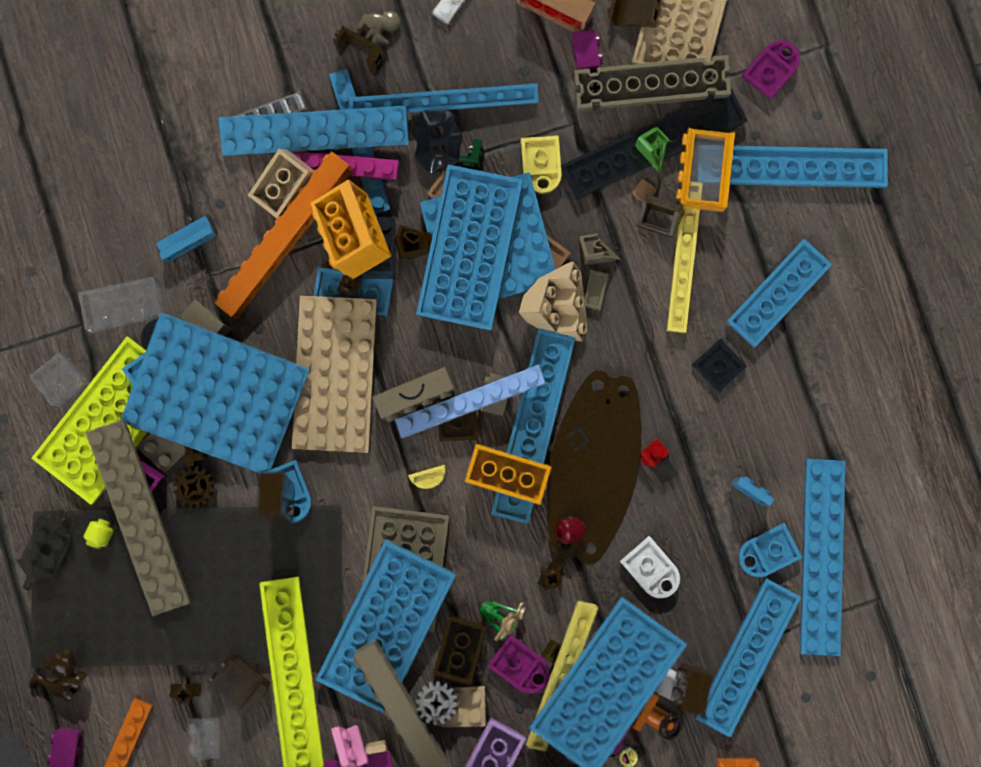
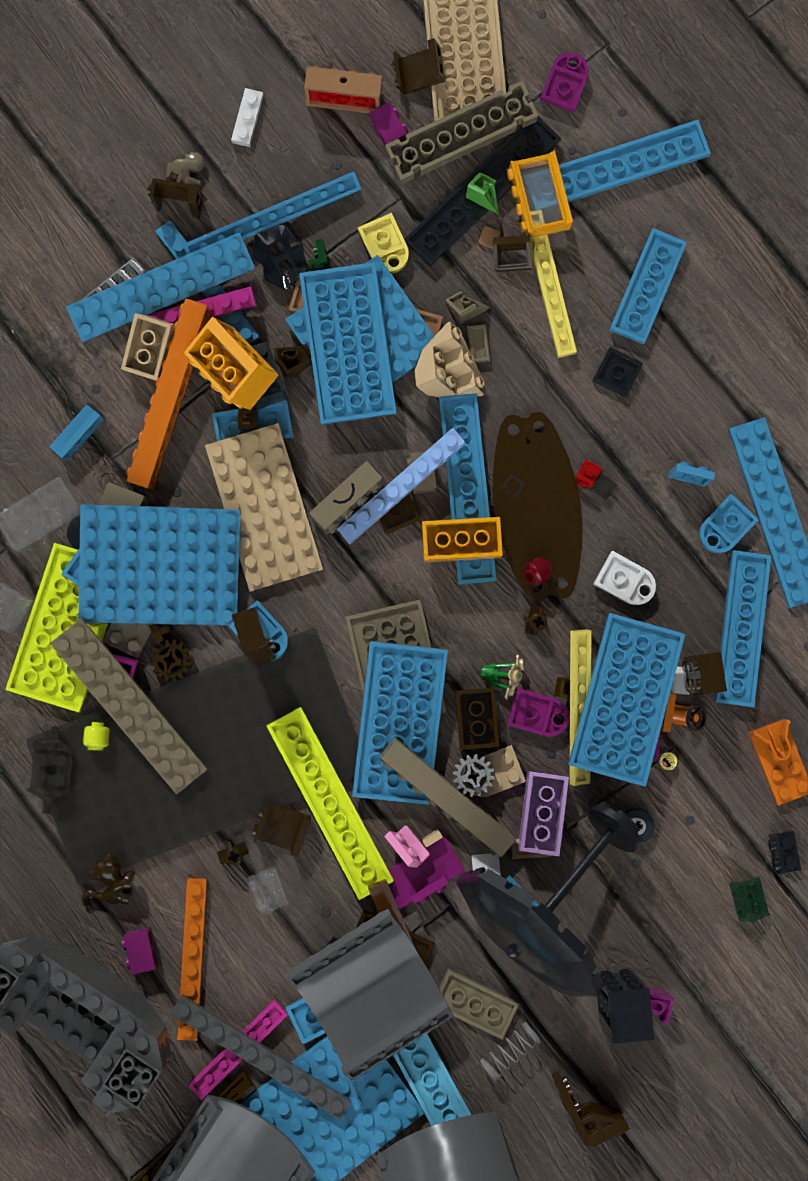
camera: 30 degrees left, 0 degrees up
light yellow tile [408,465,446,489] -> none

